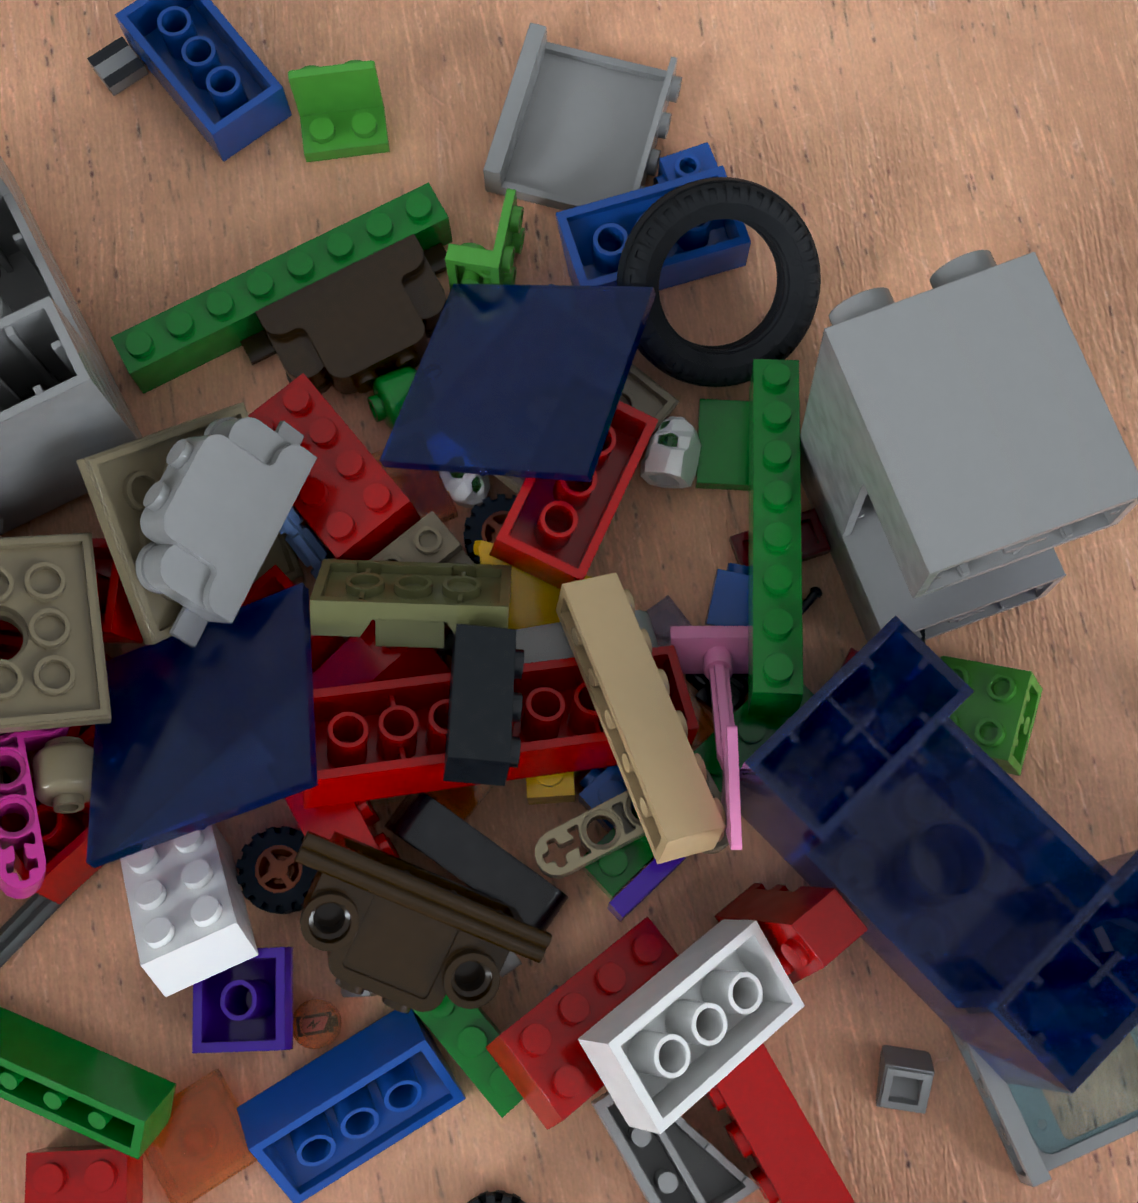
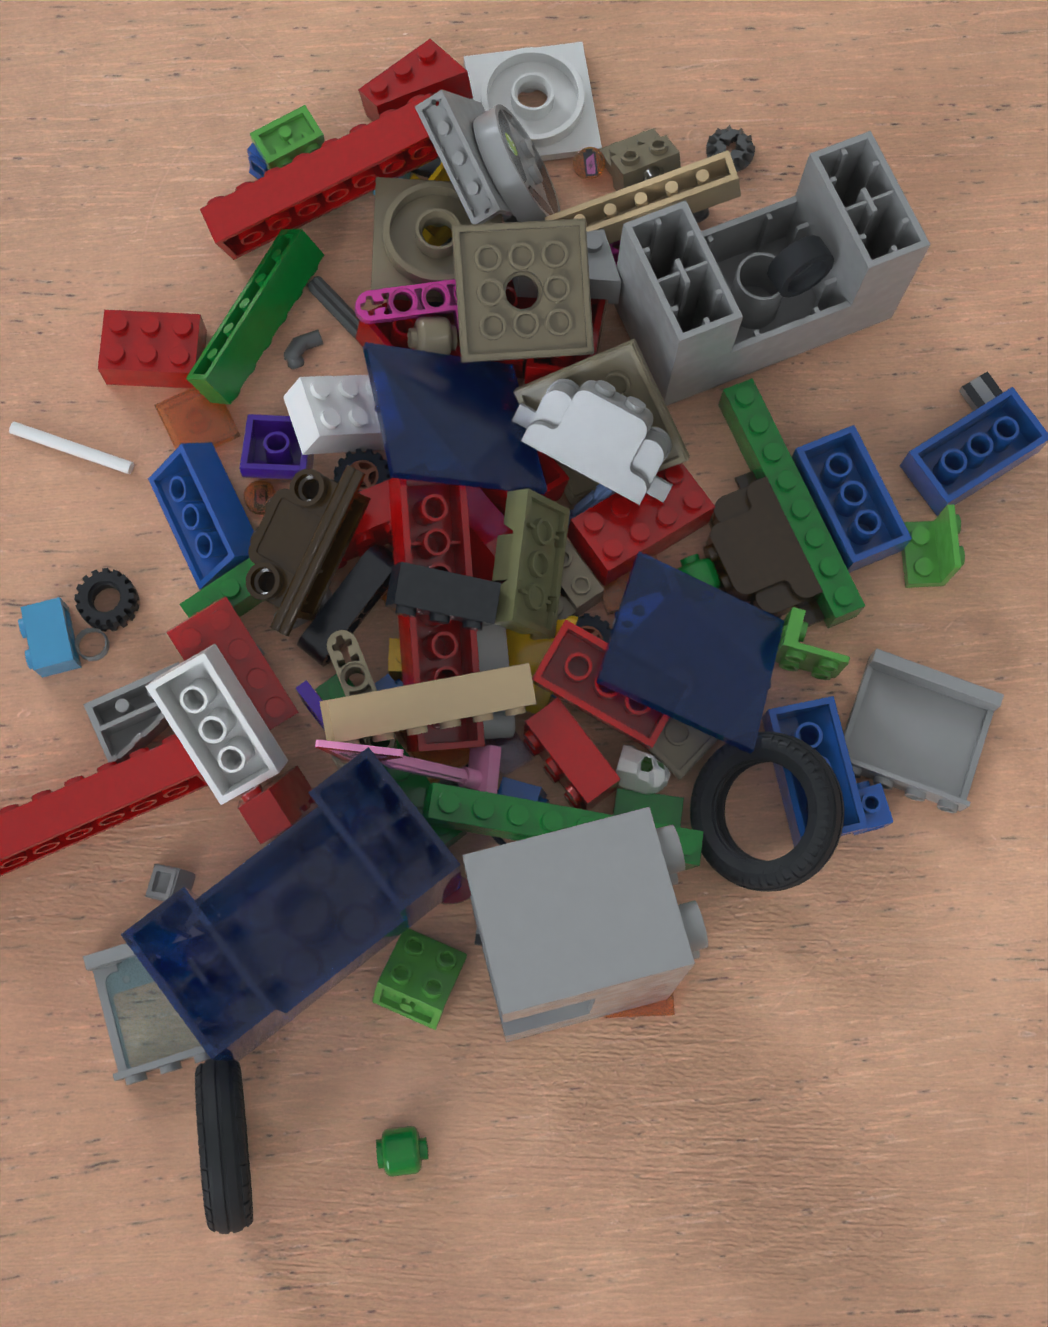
camera: 90 degrees right, 0 degrees up
none -> dark grey arm [284,330,323,369]
none -> red brick [523,697,621,811]
none -> blue brick [792,425,912,573]

